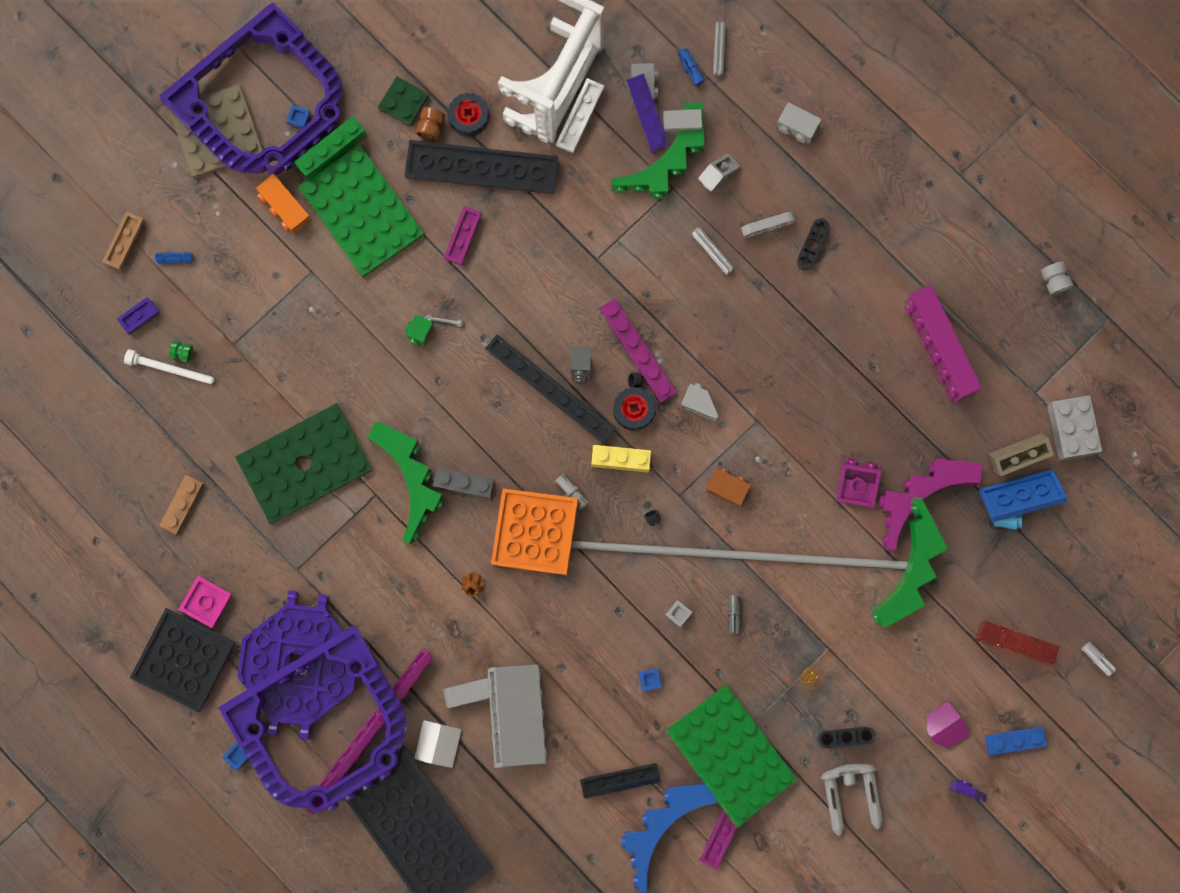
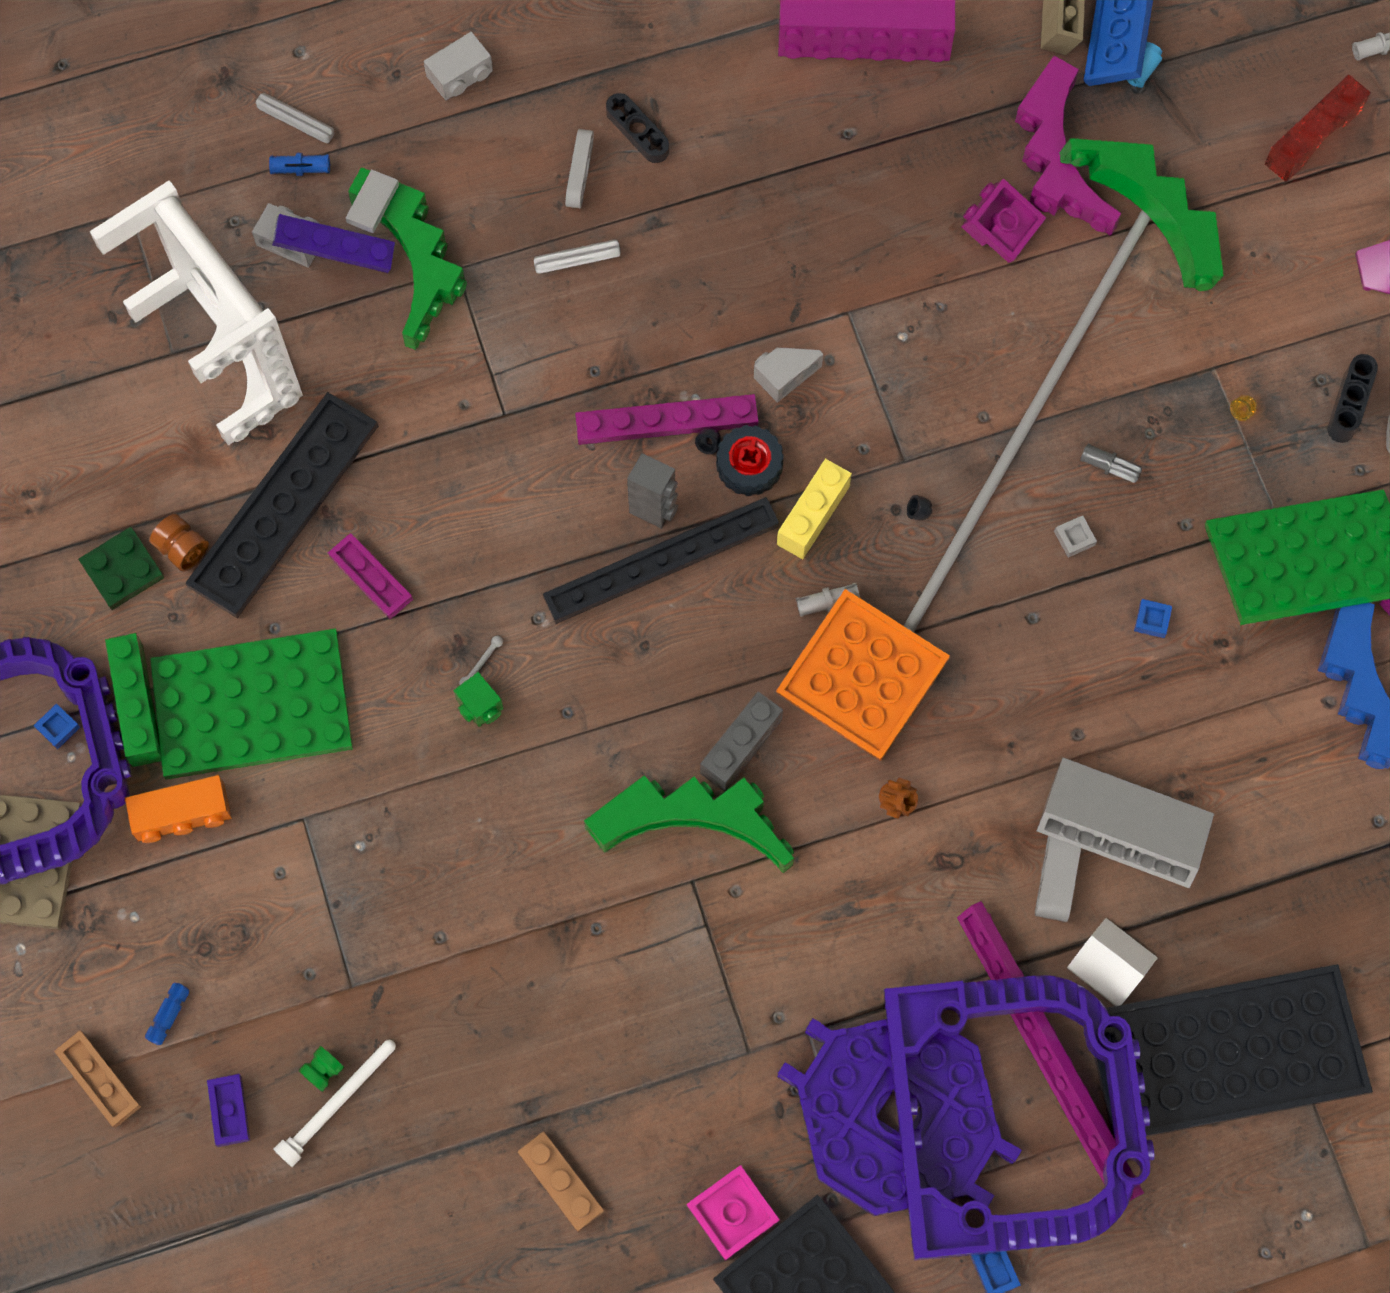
camera: 65 degrees left, 10 degrees down
dark green plate [235,403,373,524] -> none
black wheel [448,92,489,137] -> none
white plate [556,78,604,153] -> none
black plate [580,763,661,799] -> none
light grey slope [698,153,741,191] -> none
dark orange brick [705,467,751,508] -> none

